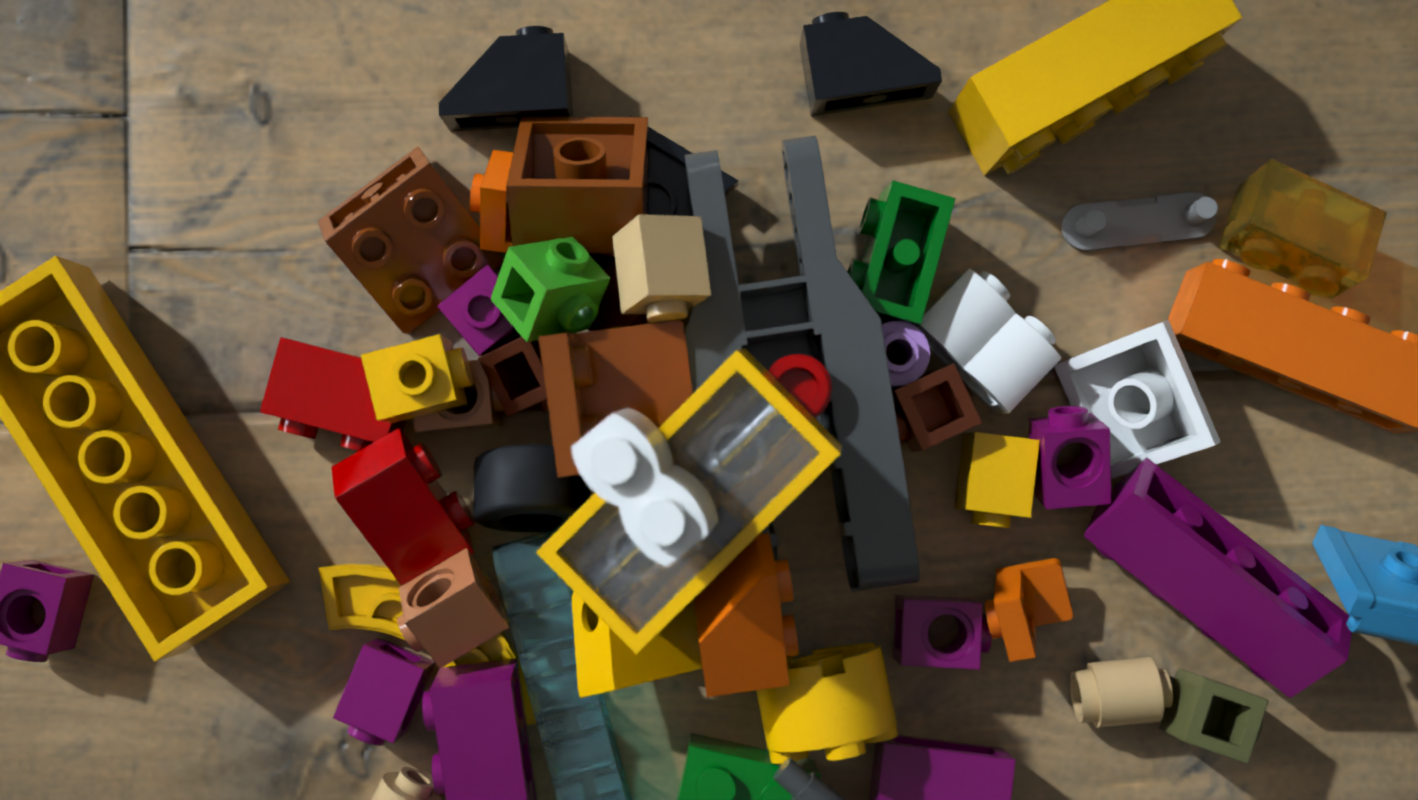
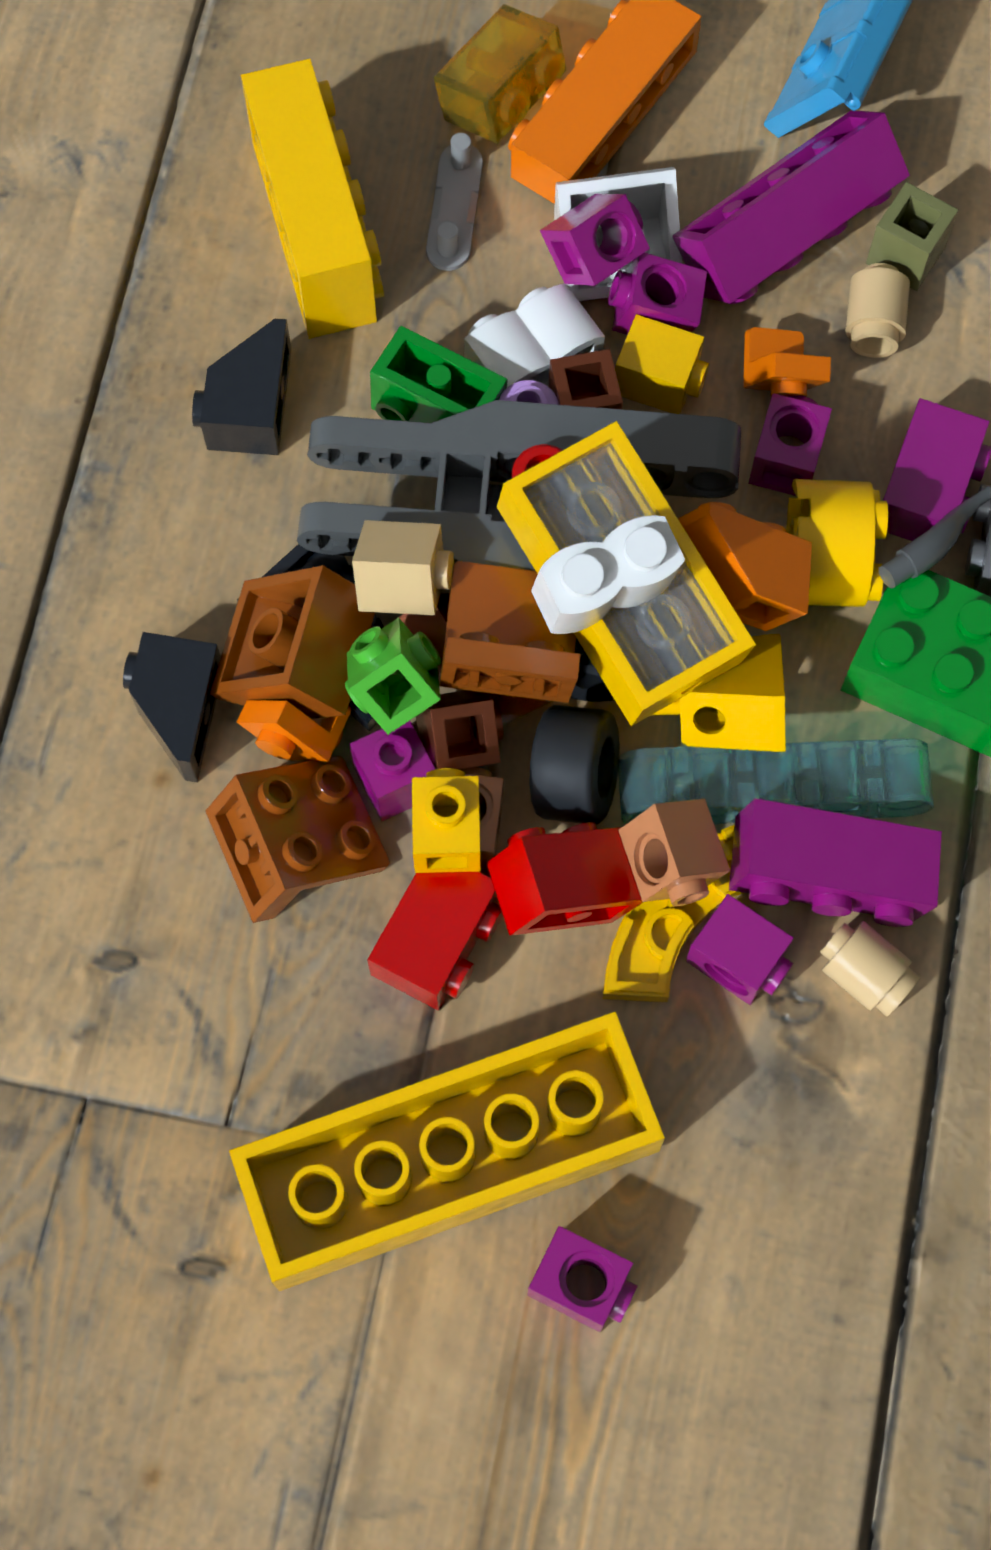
camera: 75 degrees left, 15 degrees down
none -> magenta brick [540,194,650,286]

